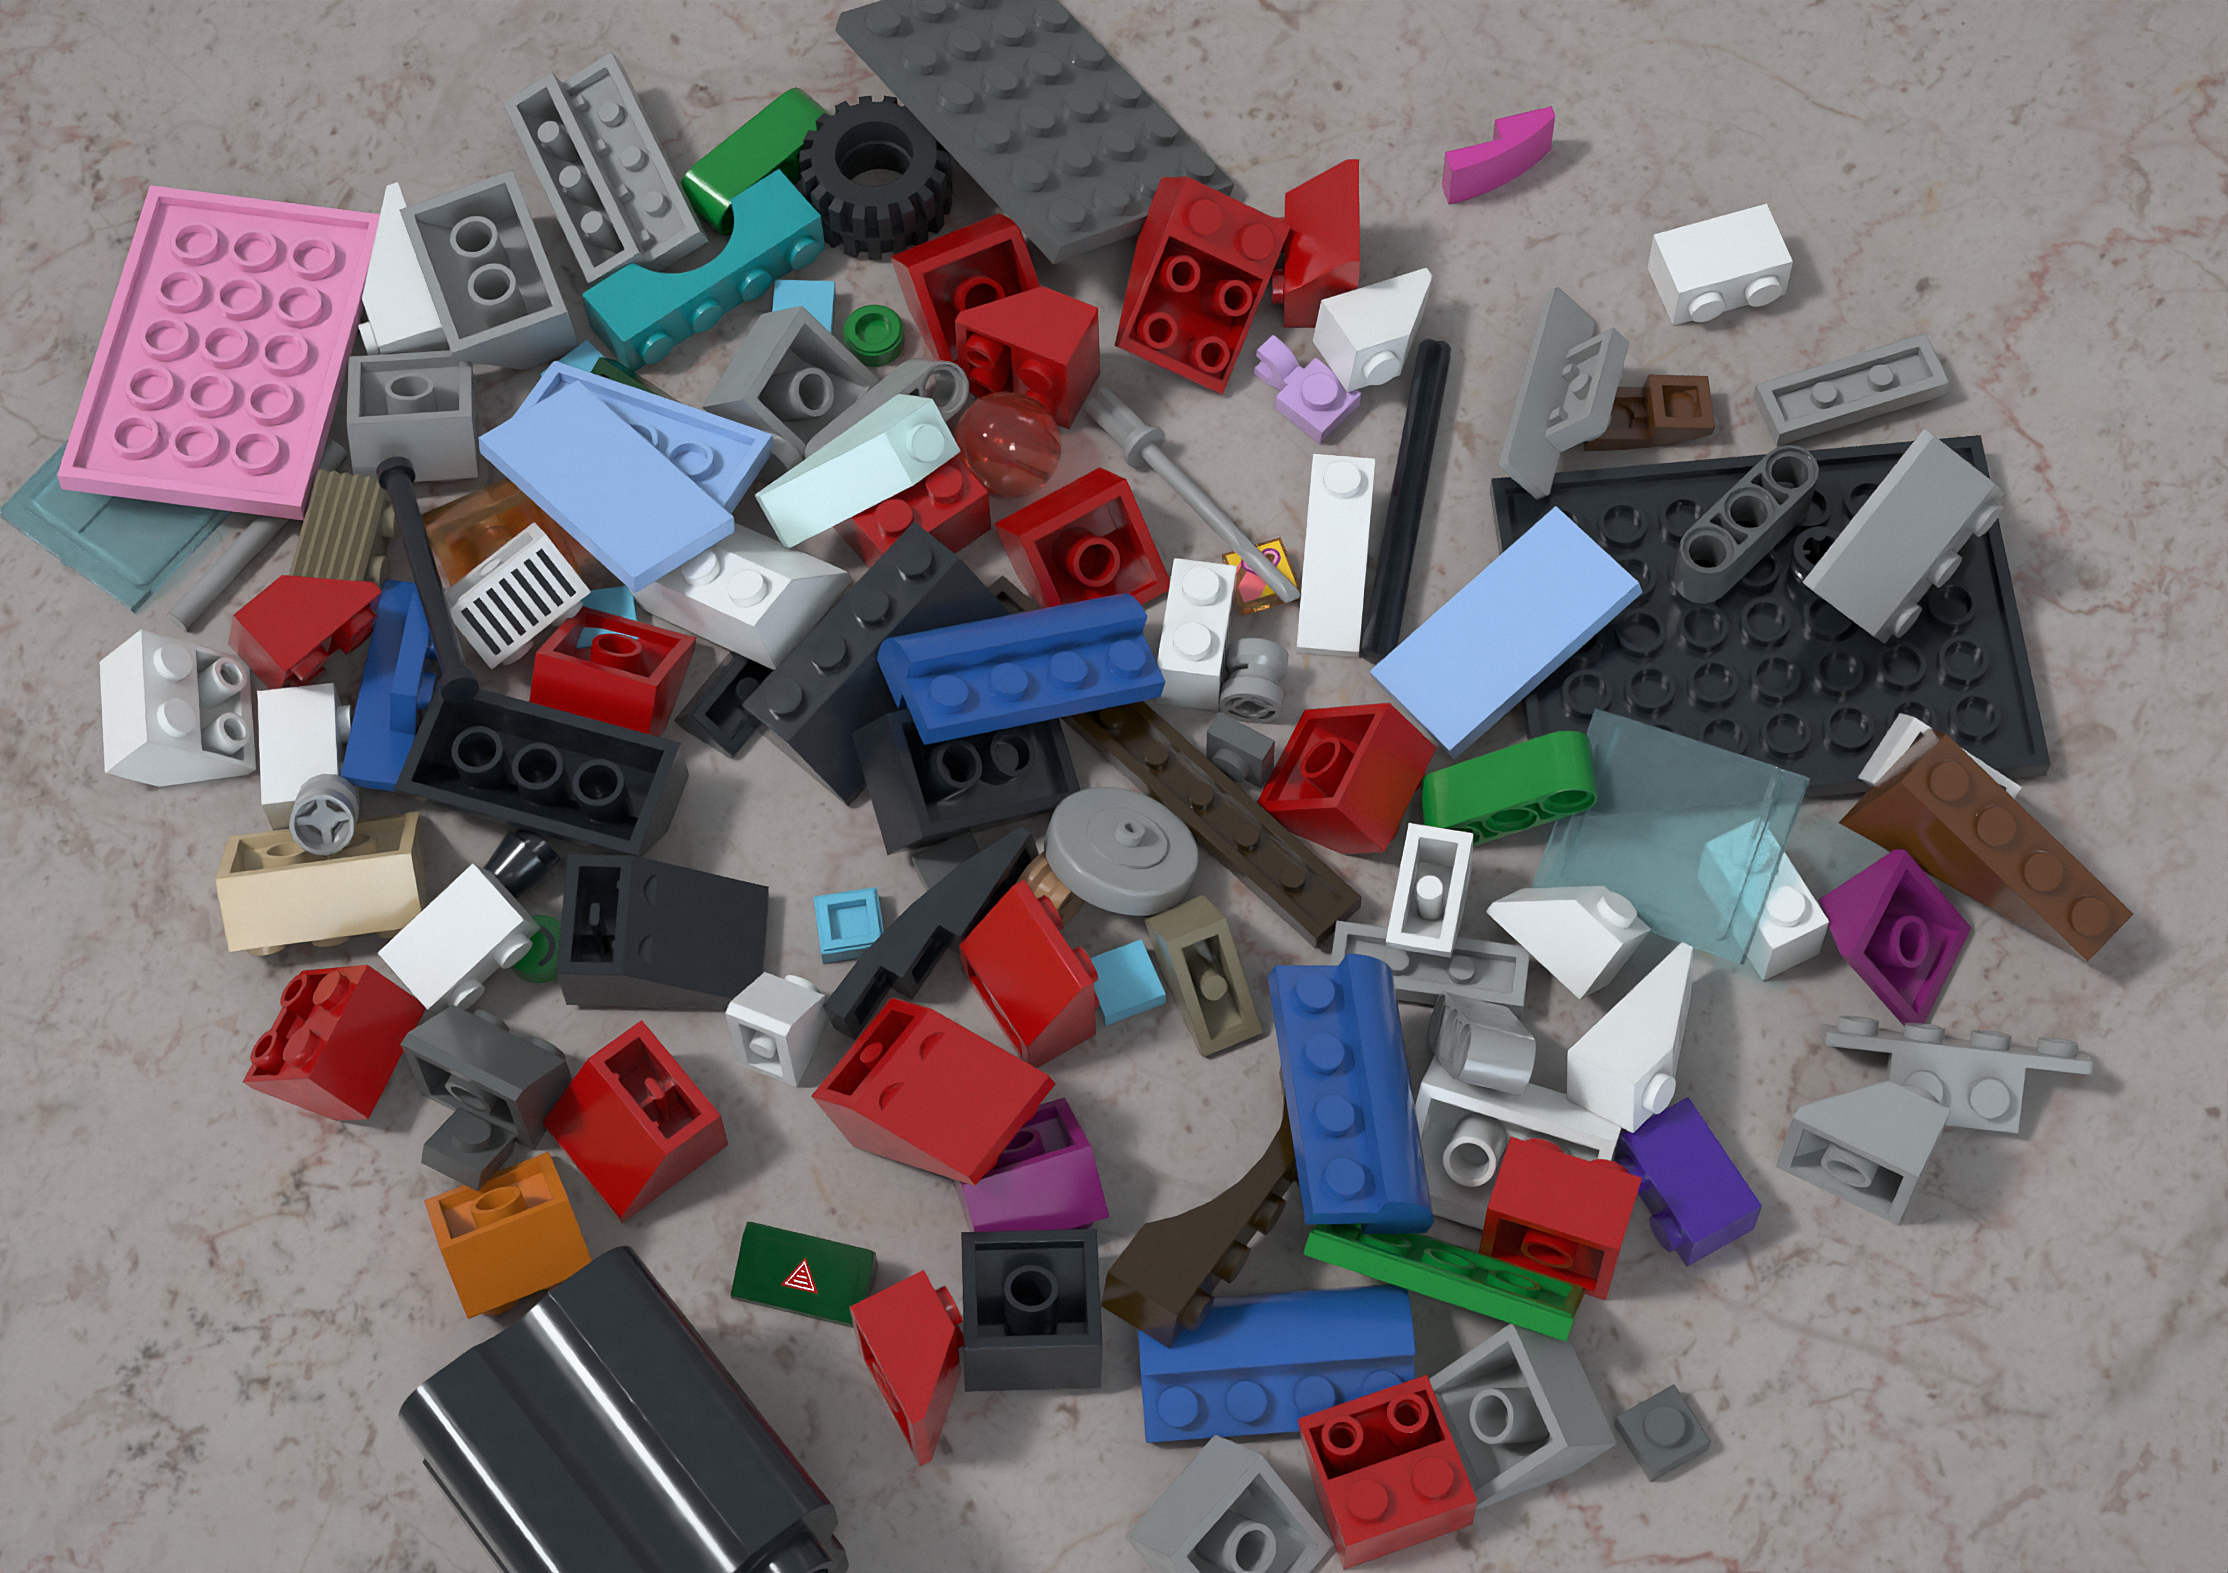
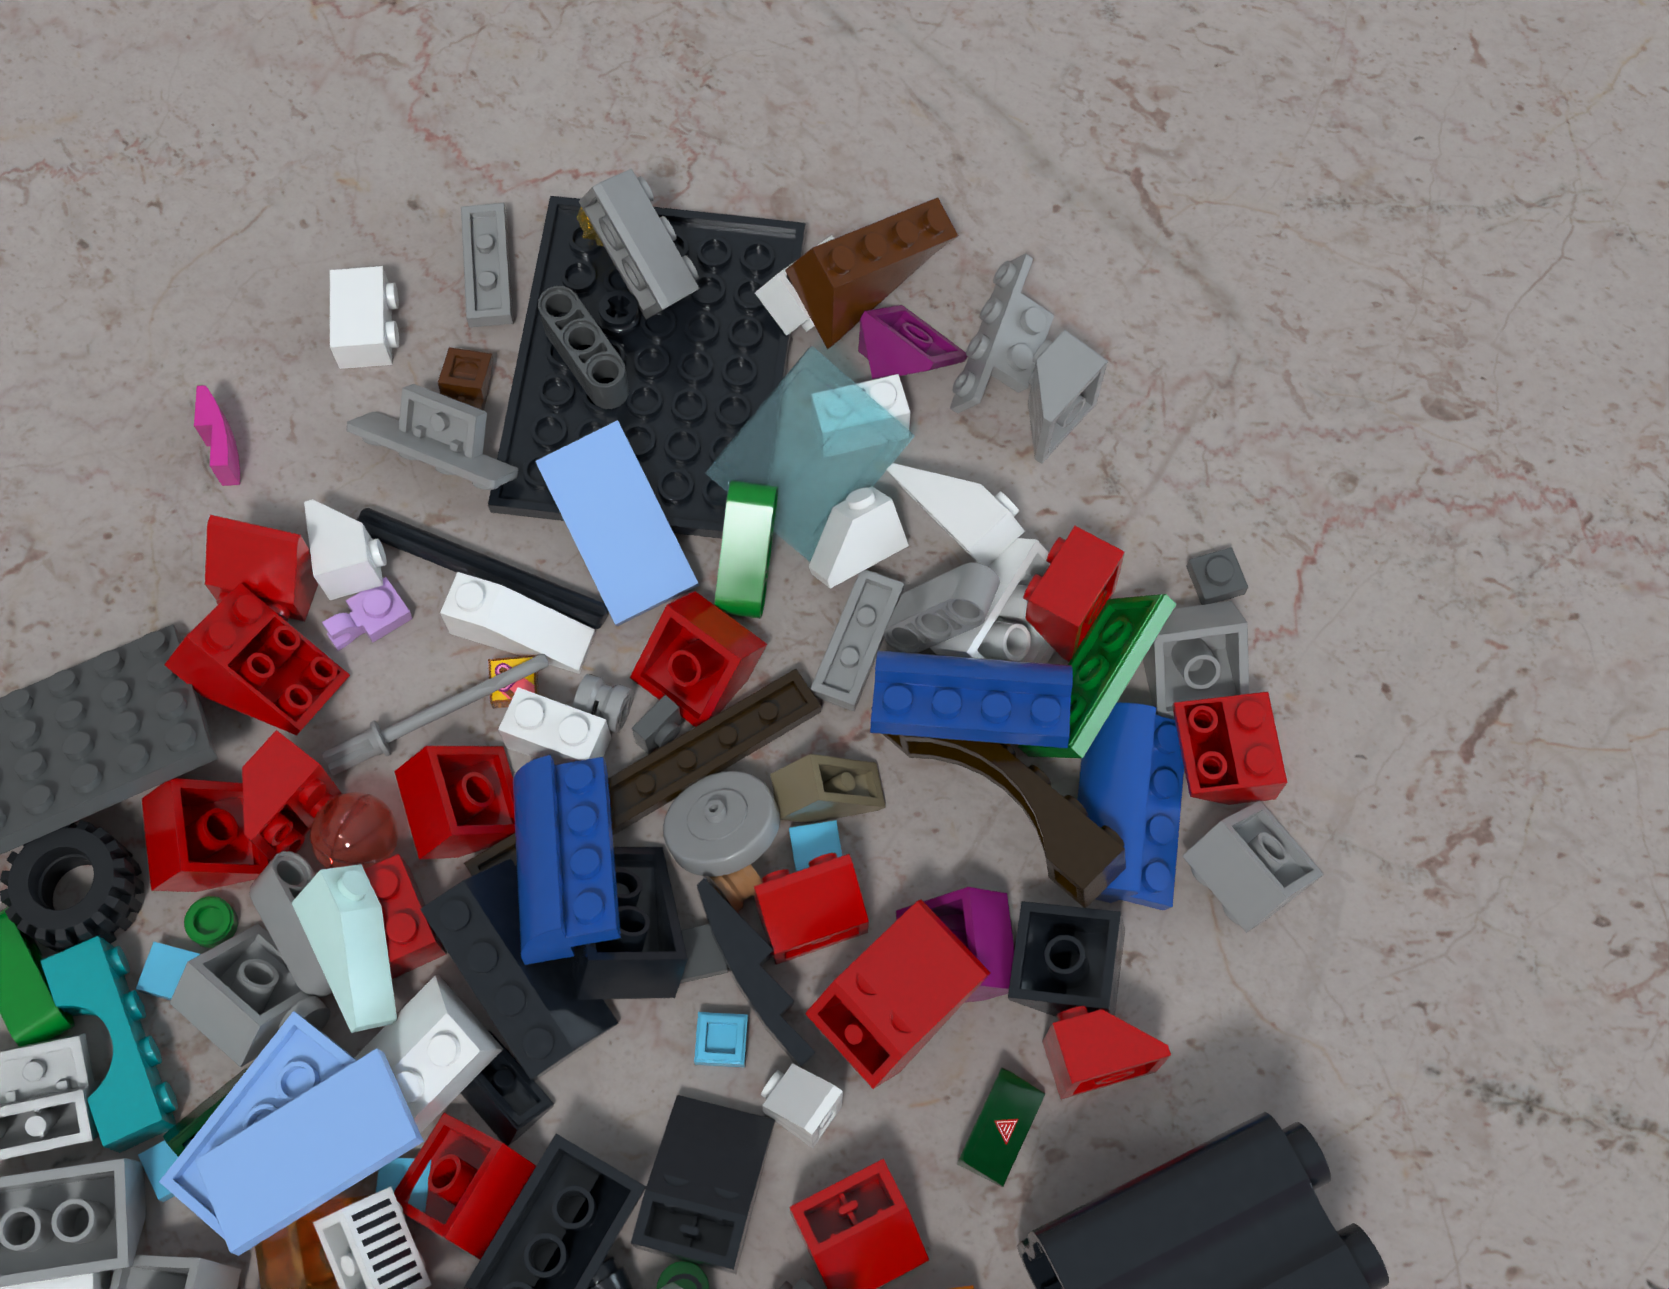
camera: 80 degrees left, 5 degrees up
white slope [1386,823,1473,958] -> none
dark purple brick [1614,1097,1762,1267] -> none

